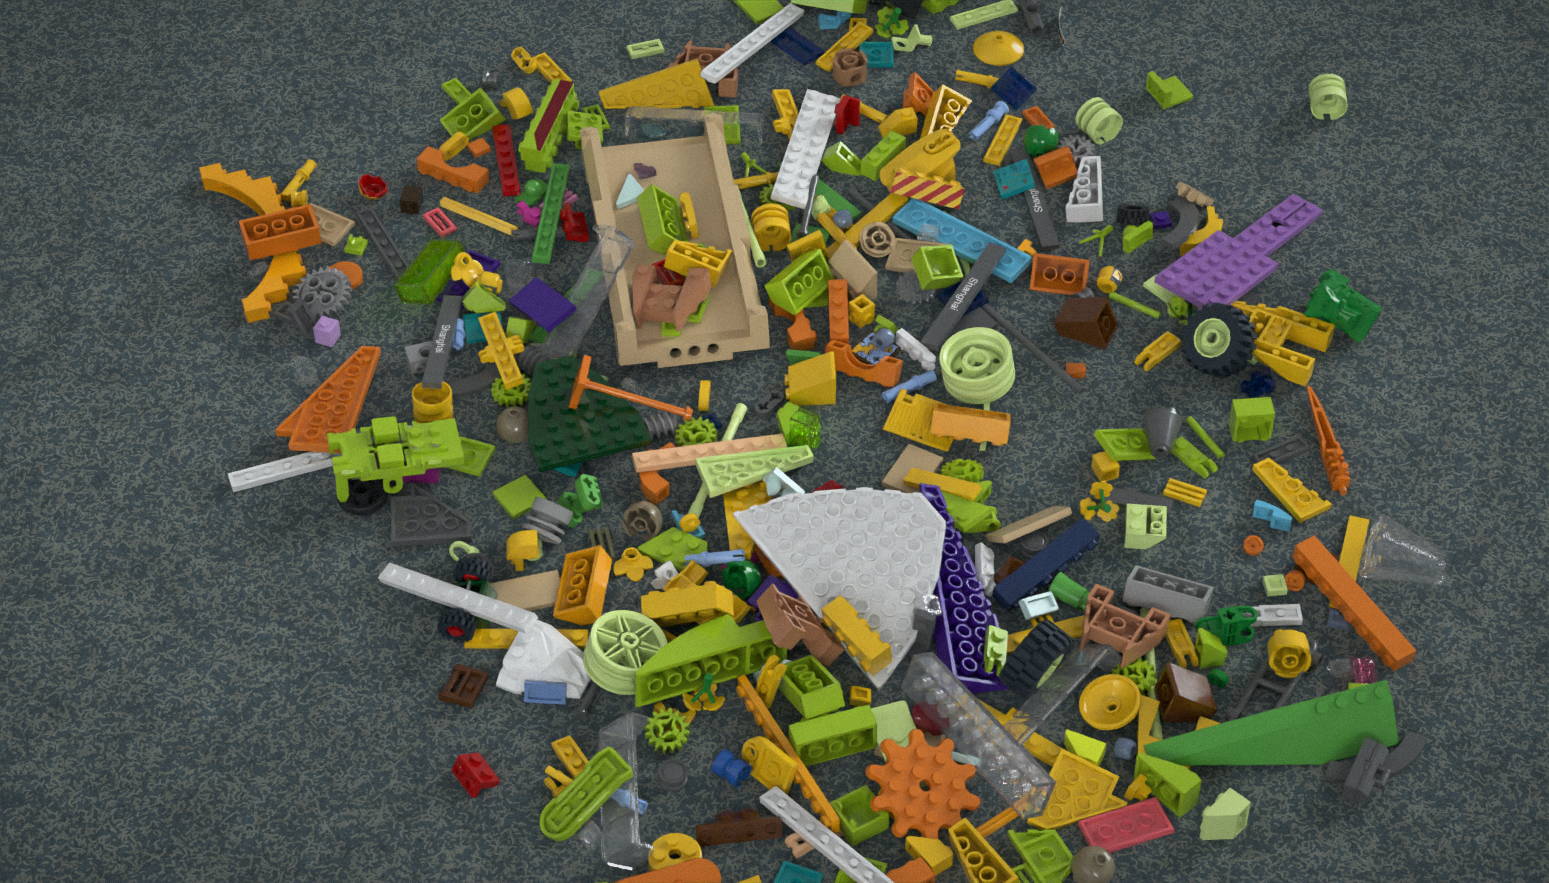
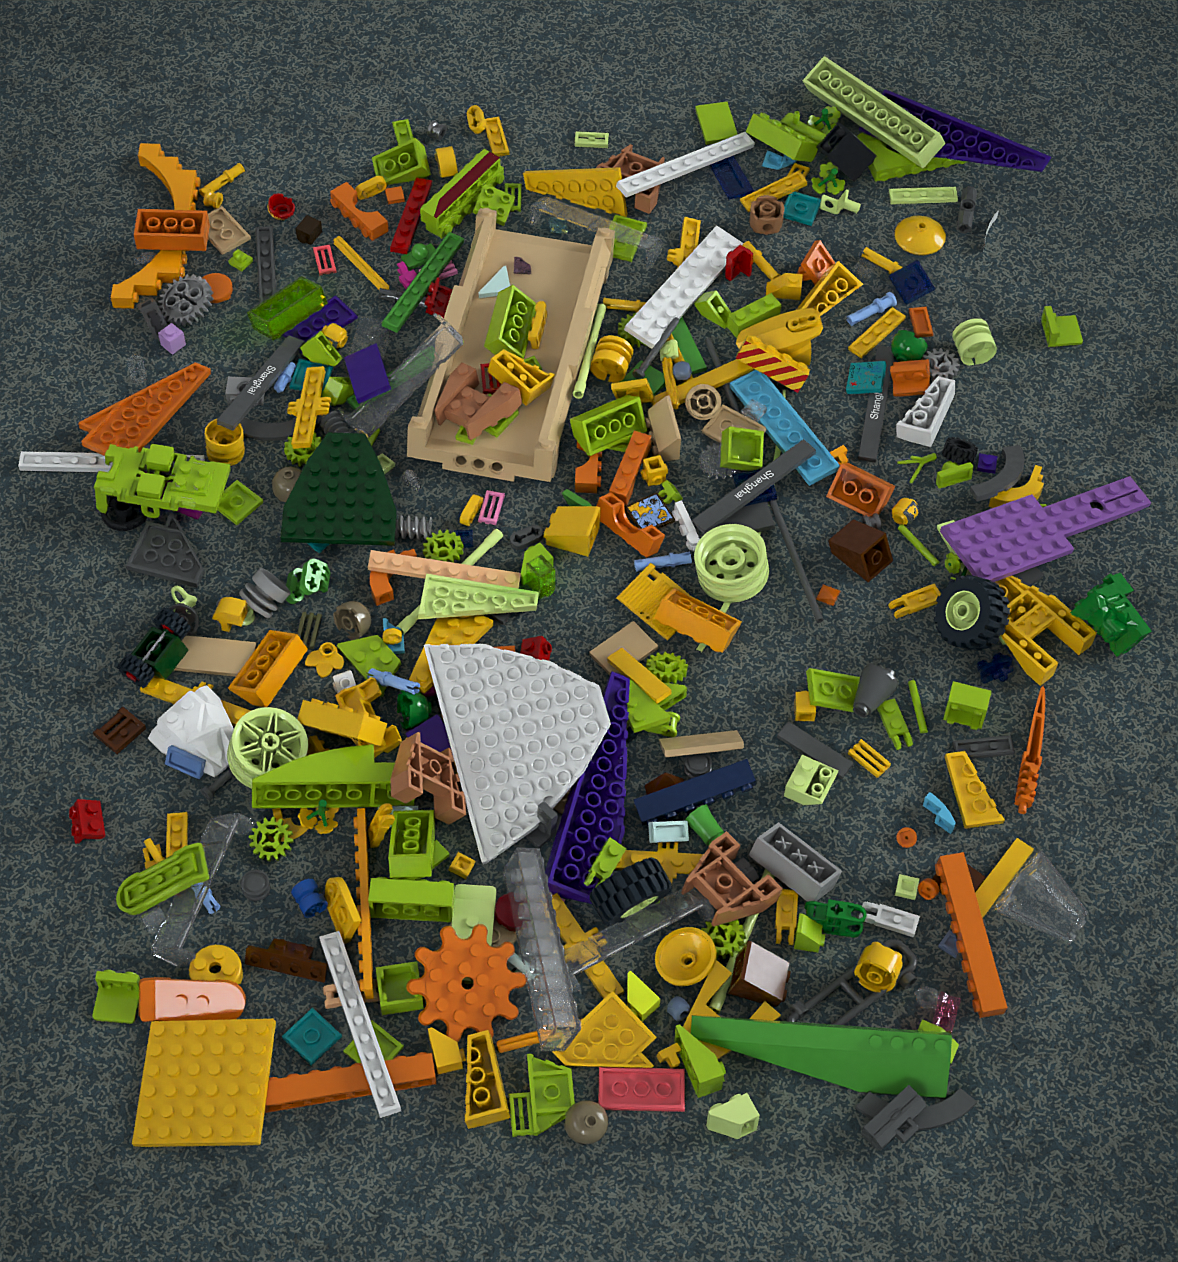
camera: 20 degrees right, 10 degrees up
white plate [378,563,538,634] -> none
yellow plate [451,252,484,288] -> none
lime tile [492,475,547,519] -> none
orange tile [569,355,693,421] -> none
lime plant [741,152,767,178] -> none
light aqua tile [762,467,805,496] -> none
yellow wedge [821,595,892,676] -> none
sand blue piece [873,328,895,350] -> none
clear slope [913,595,942,616] -> none
white hinge [975,542,996,597] -> none
yellow plant [1080,481,1119,522] -> none
tan hinge [1176,182,1214,207] -> none
green tile [1207,668,1229,688] -> none
none -> bright pink tile [478,490,505,525]

